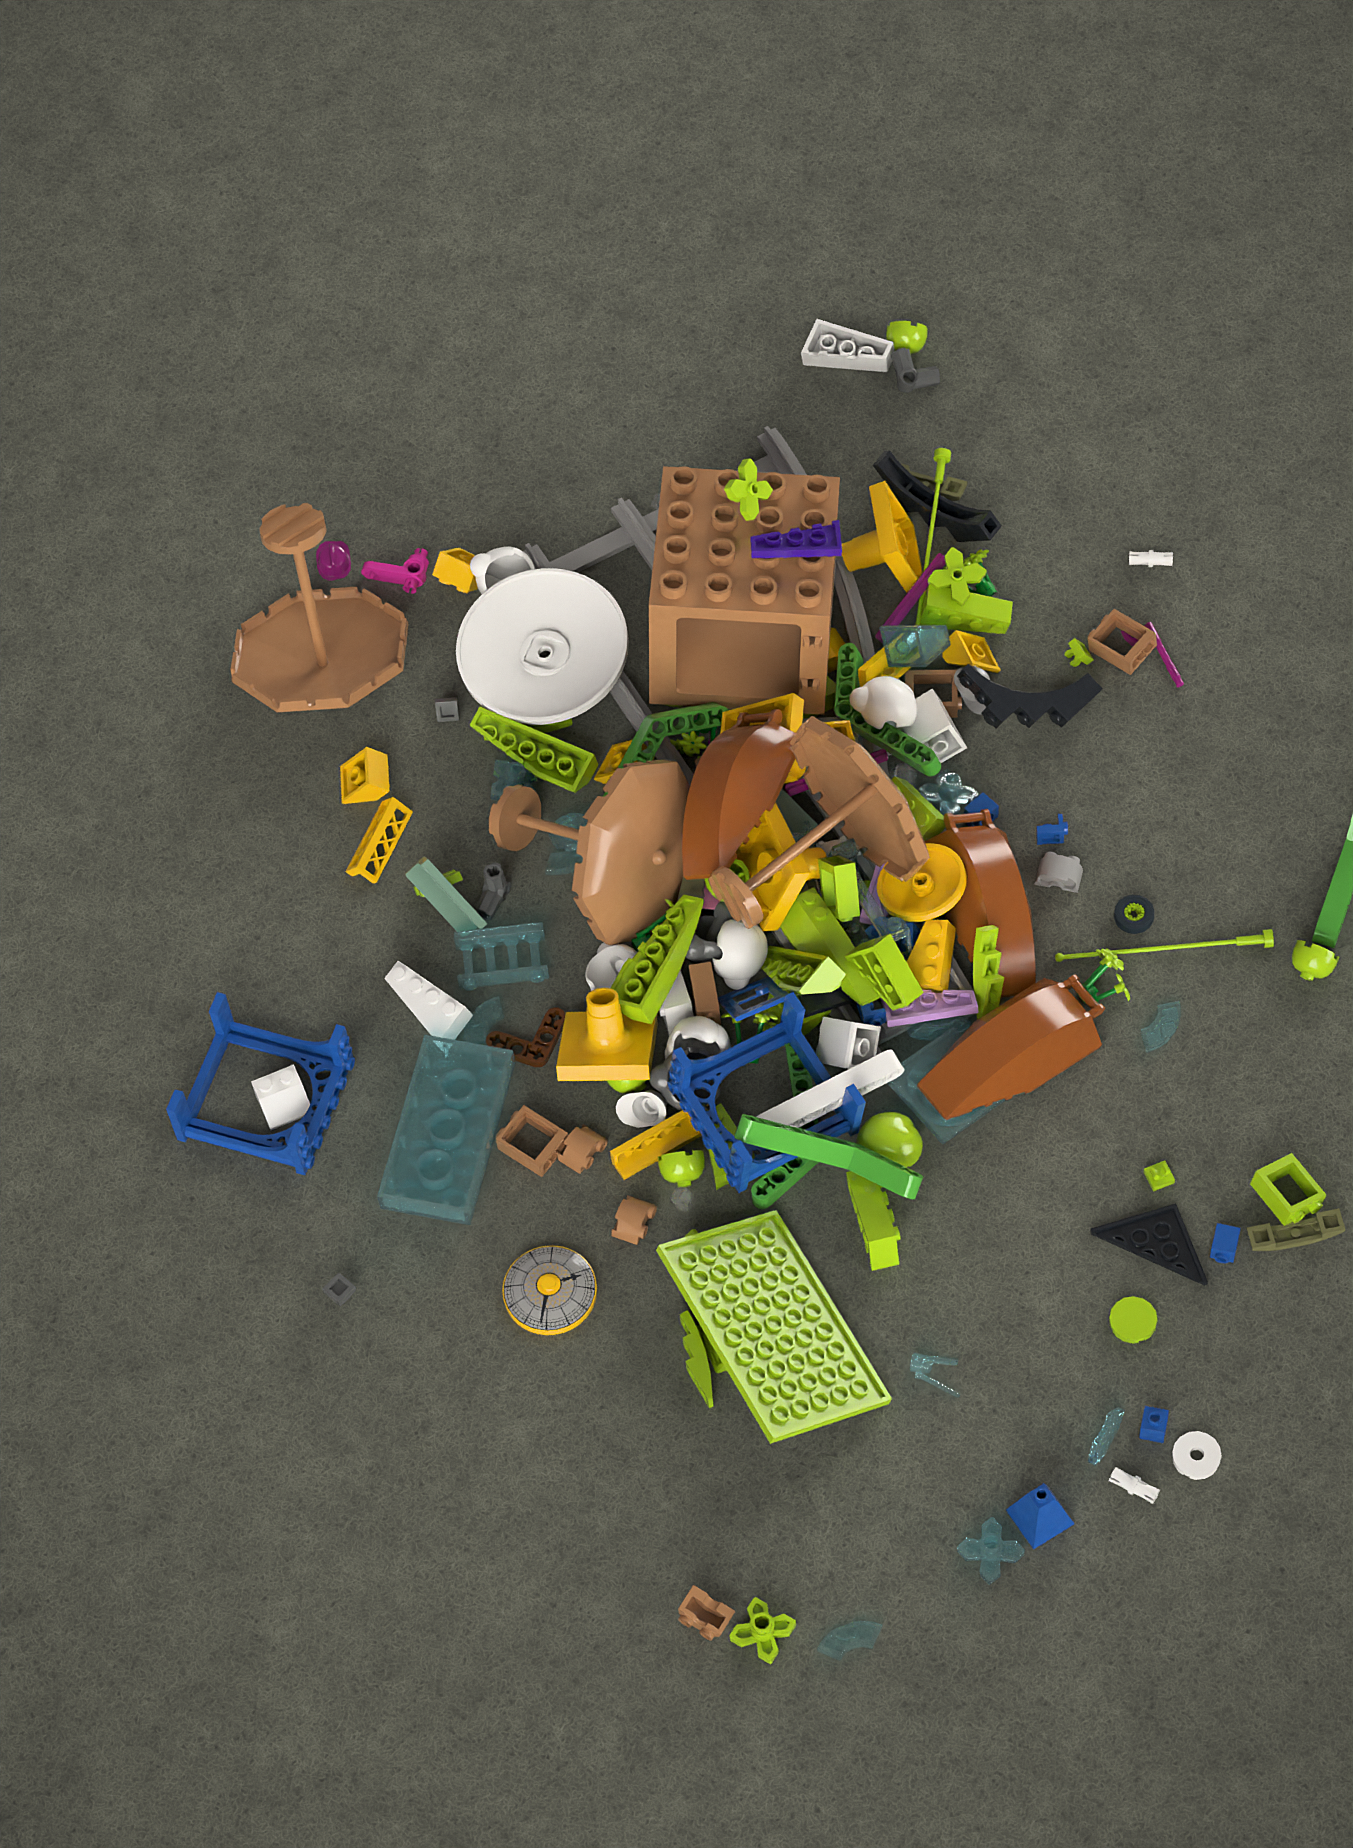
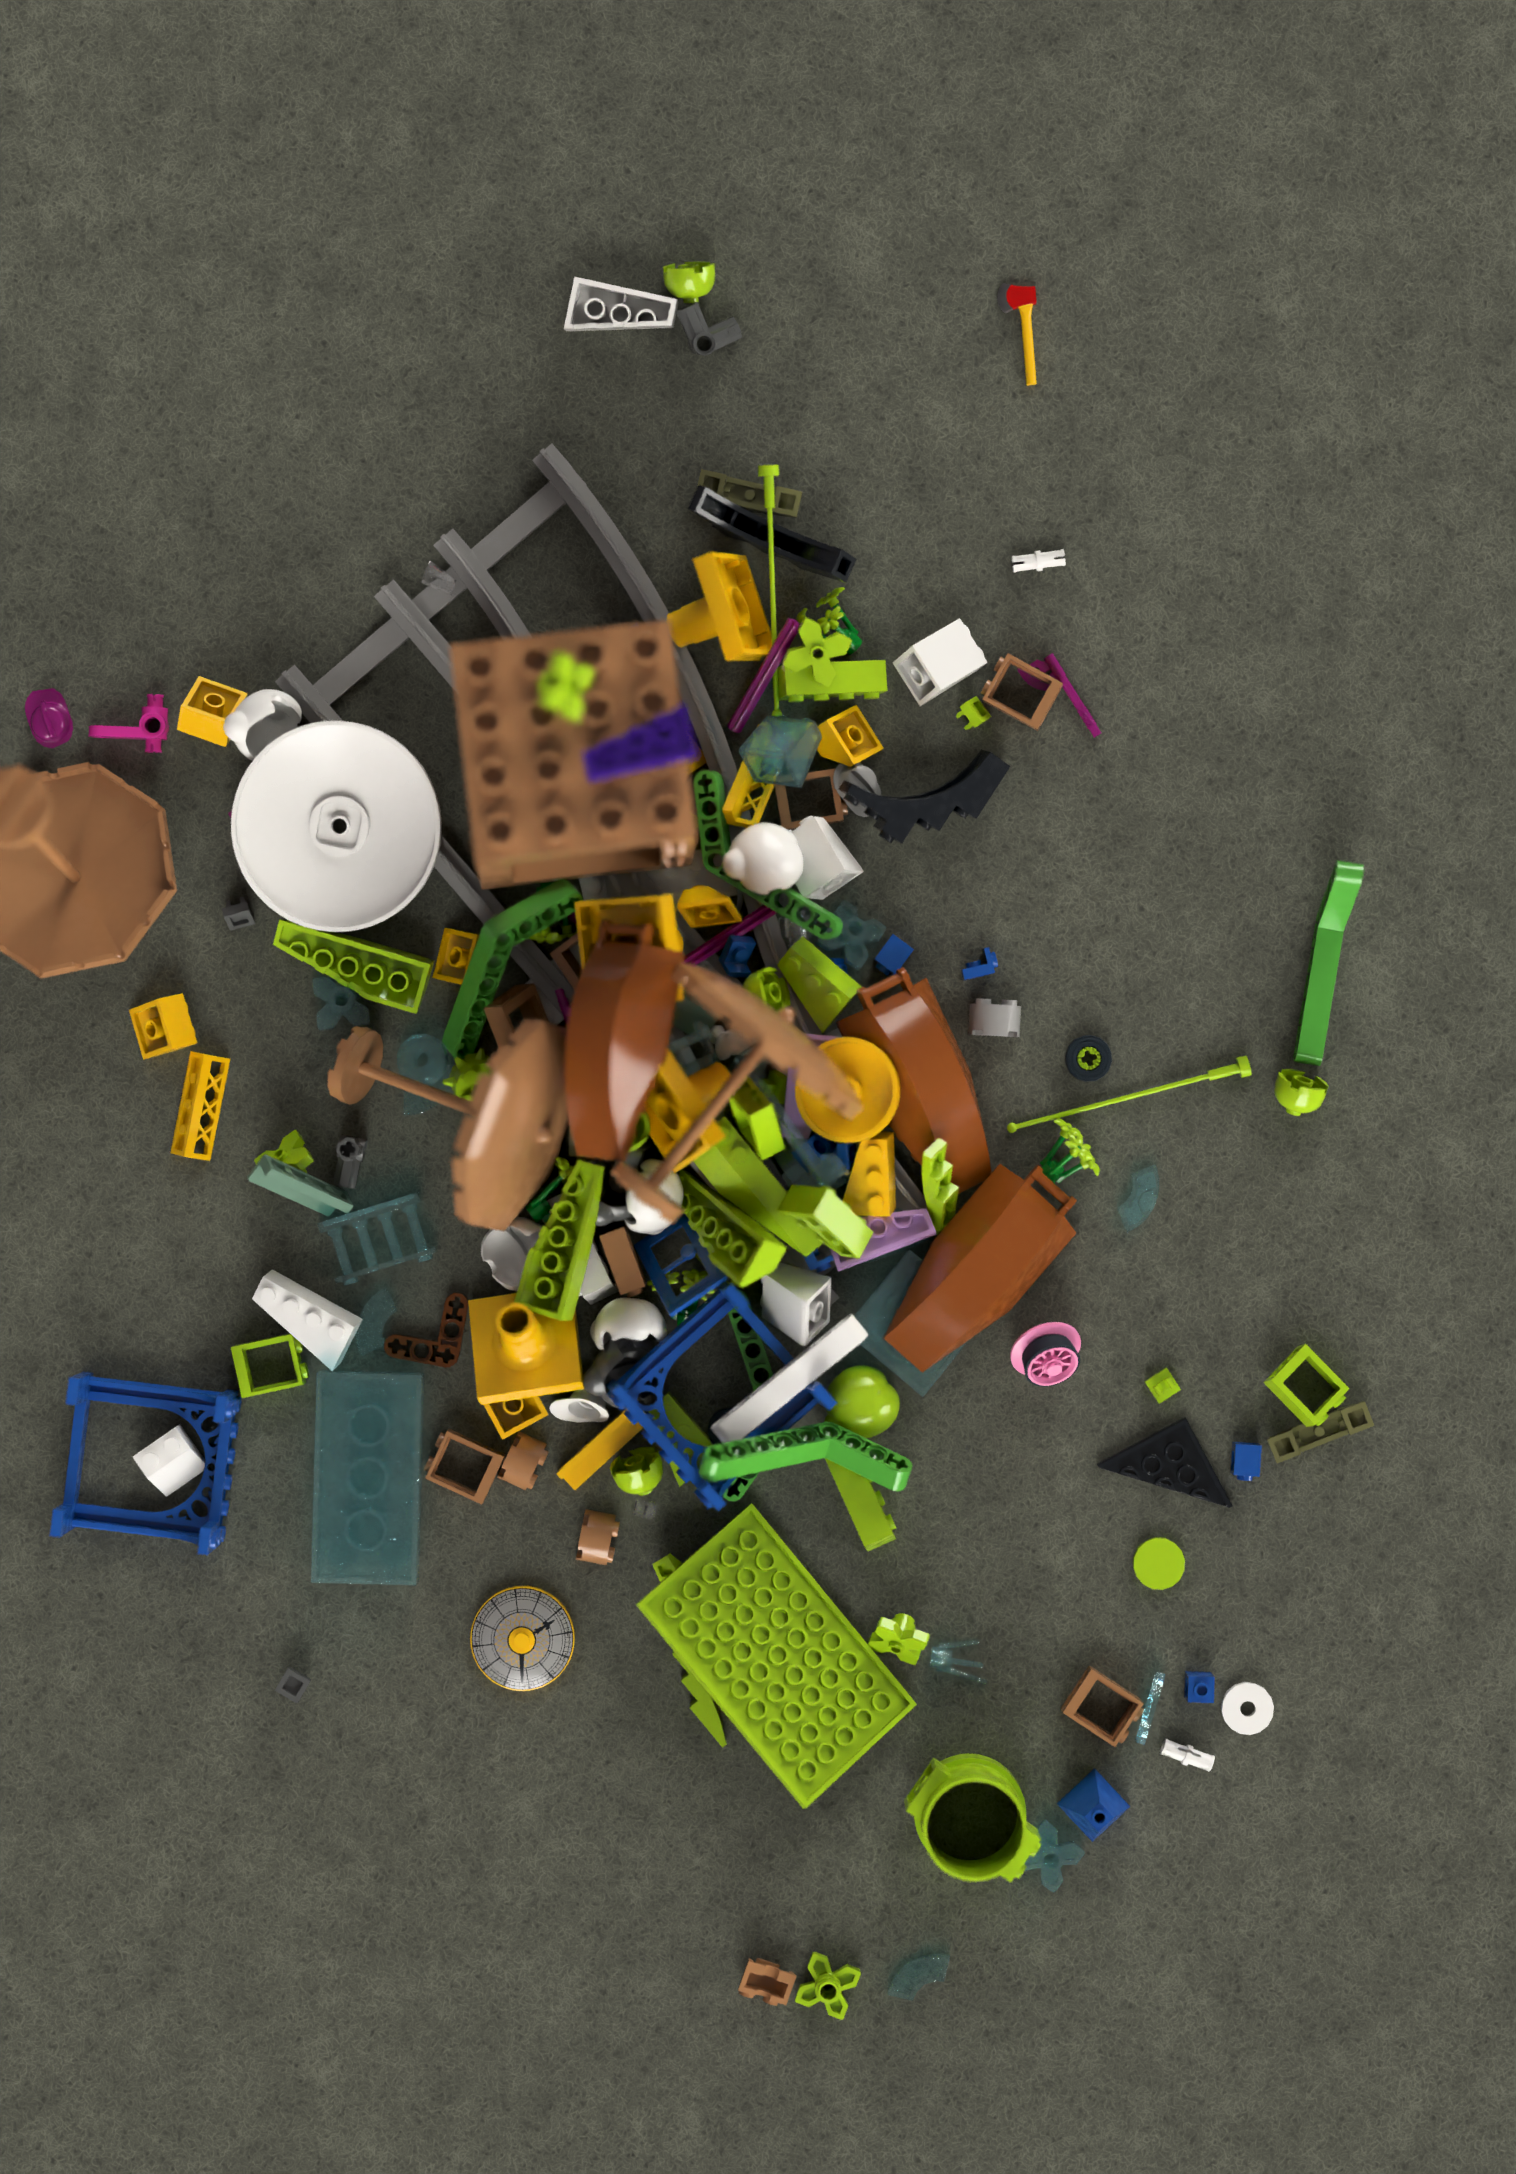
camera: 20 degrees left, 30 degrees up
none -> lime window [231,1333,309,1398]
none -> yellow slope [484,1396,549,1440]
none -> lime plant [868,1613,930,1665]
none -> white slope [893,618,988,706]
none -> lime cylinder [904,1754,1041,1882]
none -> piece [997,283,1037,385]
none -> bright pink piece [1010,1322,1081,1387]
none -> medium nougat window [1061,1665,1144,1747]

